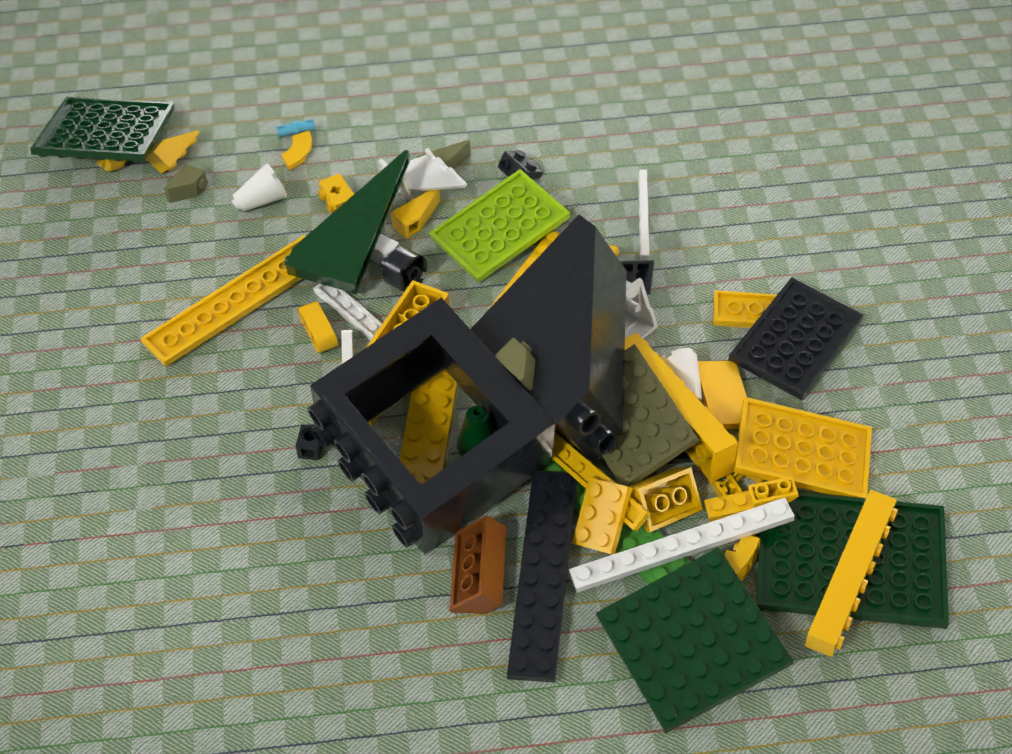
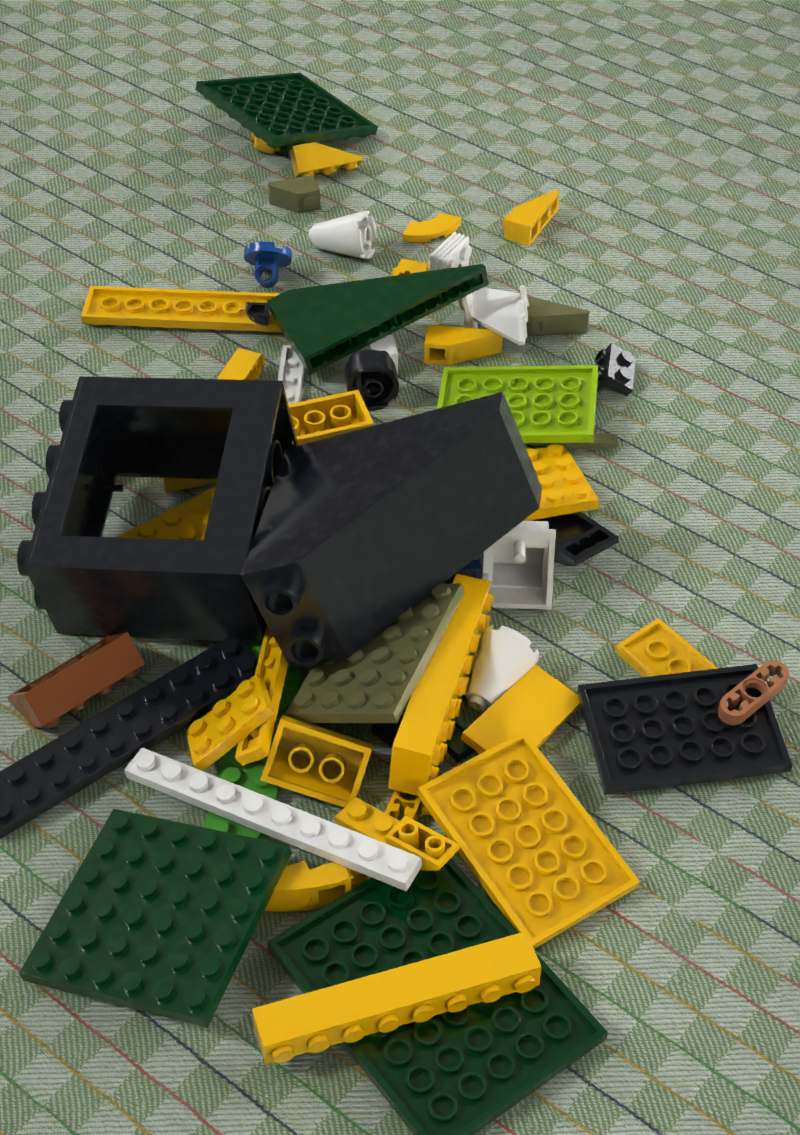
camera: 45 degrees right, 5 degrees down
medium azure pin [276,118,315,138] -> none
olive slope [495,337,536,391] -> none
white tile [638,170,649,261] -> none
none -> blue tile [244,241,292,288]
none -> black tile [246,302,271,326]
none -> white brick [429,232,472,271]
none -> yellow slope [502,190,559,246]
none -> nougat beam [718,660,789,725]

